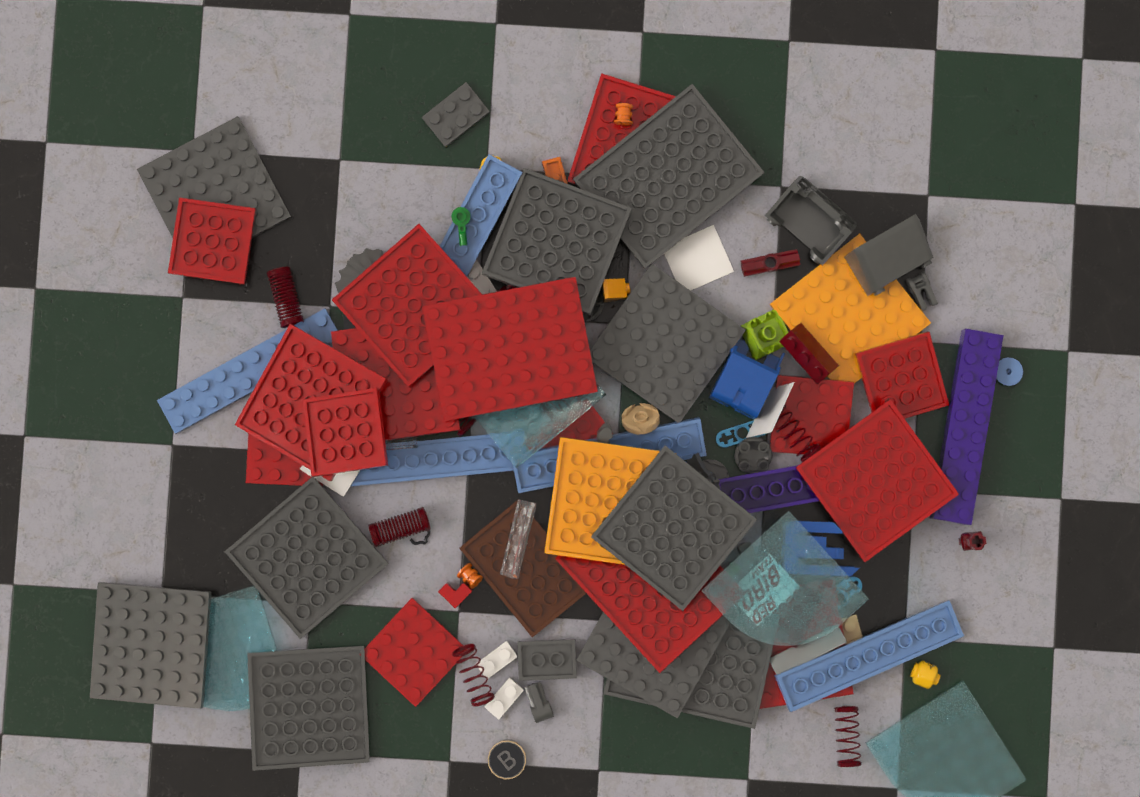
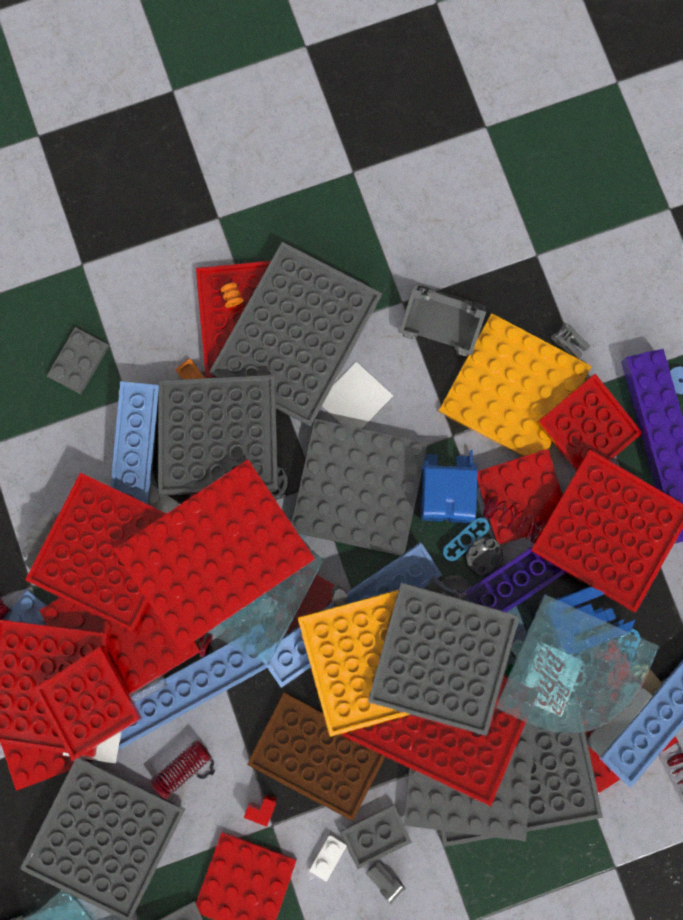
camera: 25 degrees left, 5 degrees down
green plate [451,207,471,246] -> none
dark red piece [452,644,495,707] -> none
orange bush [457,563,483,589] -> none
white plate [484,677,524,720] -> none
clear plate [500,499,537,579] -> none
light orange slope [602,278,630,302] -> none
tan tile [622,403,660,435] -> none
dark red piece [740,249,800,277] -> none
lime slope [741,310,788,360] -> none
white sticker [746,382,795,438] -> none
dark red brick [779,323,839,385] -> none
dark grey windscreen [844,214,934,296] -> none

